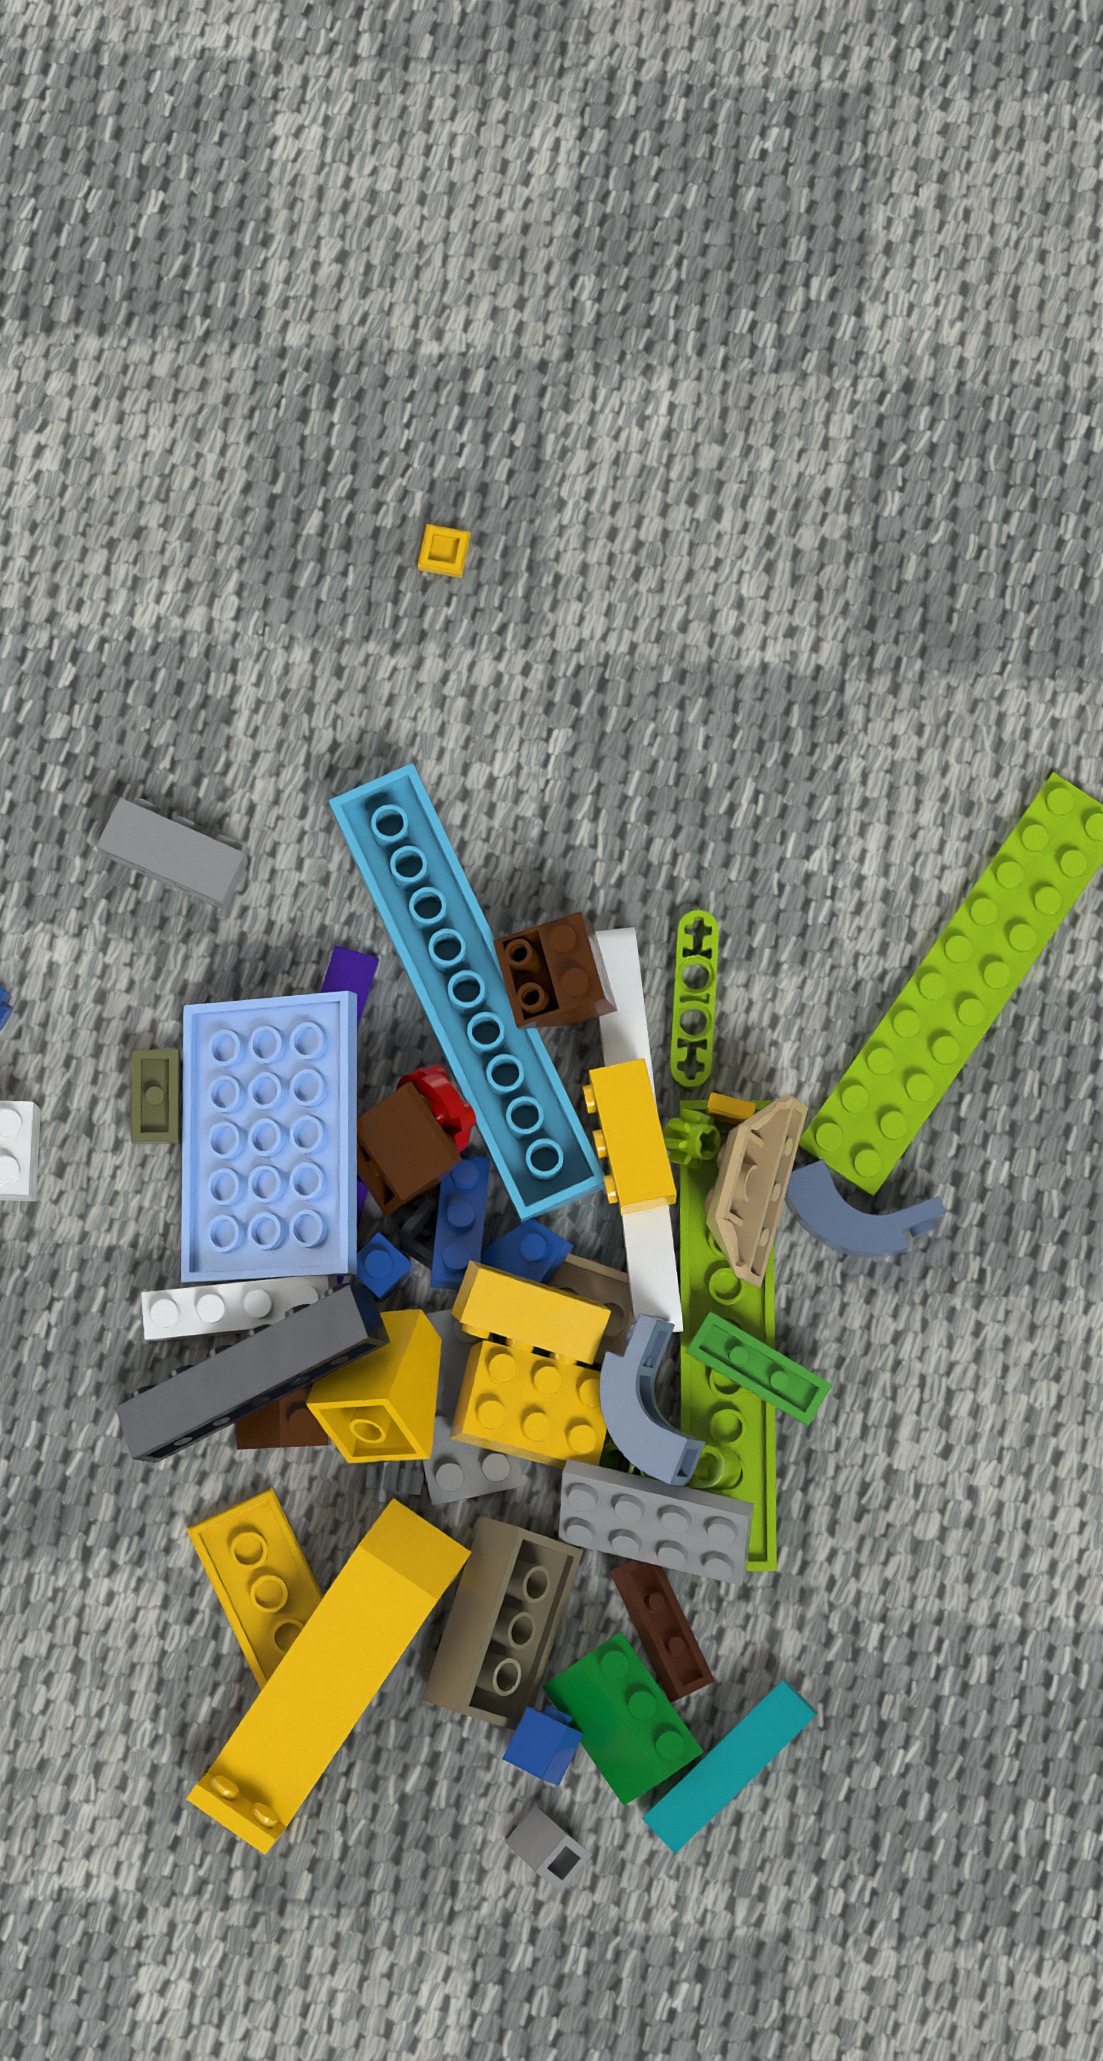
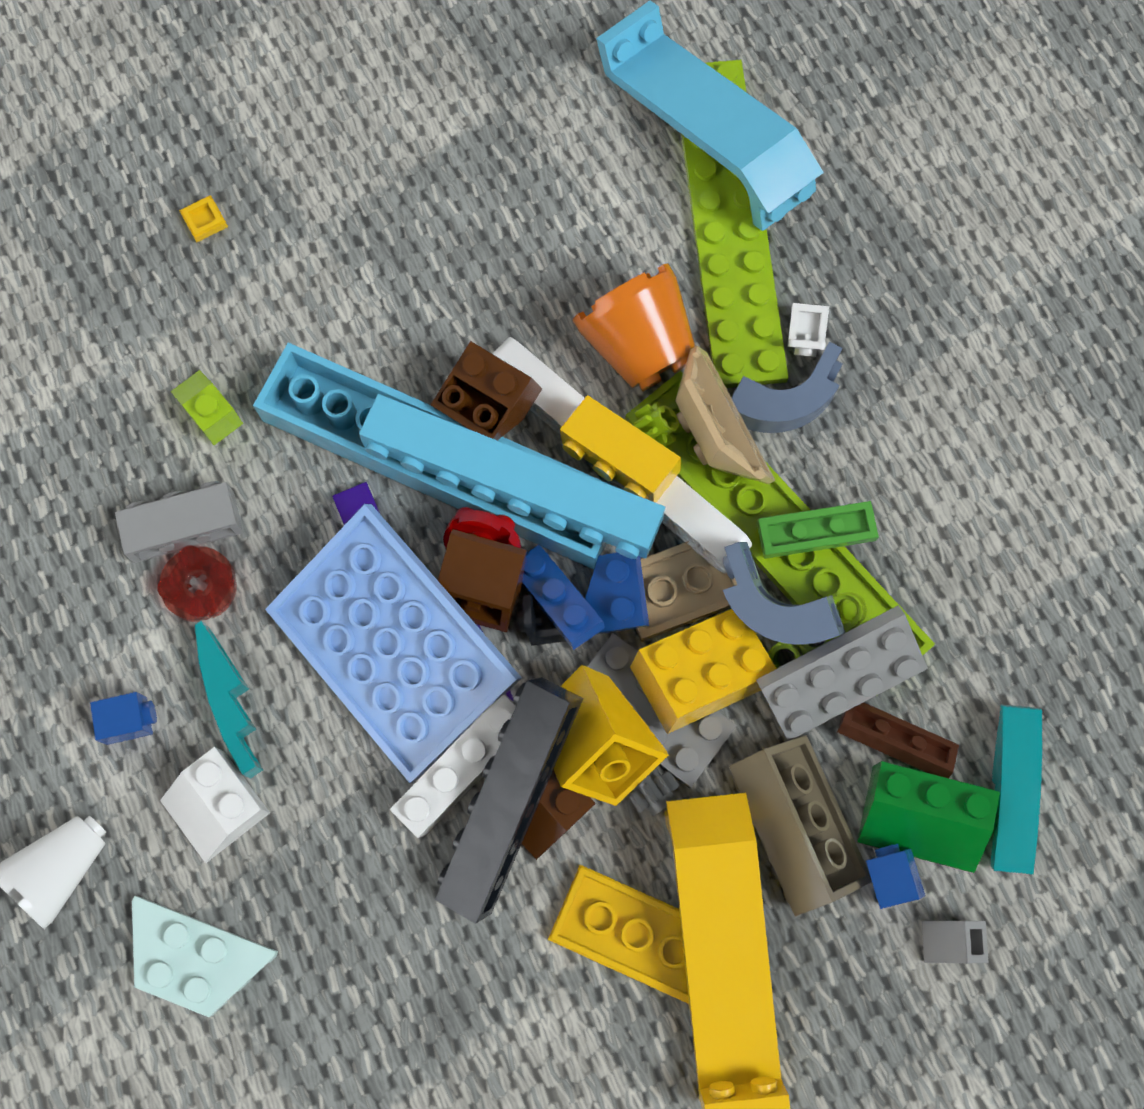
camera: 40 degrees left, 5 degrees down
olive plate [131,1049,180,1144] -> none
blue brick [353,1232,415,1303] -> none
yellow brick [451,1260,611,1366] -> none
lime beam [670,910,719,1090] -> none
yellow tile [705,1092,756,1126] -> none
none -> clear red plate [157,545,237,622]
none -> lime slope [170,370,243,445]
none -> teal slope [195,621,264,779]
none -> medium azure brick [359,394,666,559]
none -> orange cone [573,263,695,392]
none -> medium azure panel [596,0,824,231]
none -> white bracket [787,303,829,357]

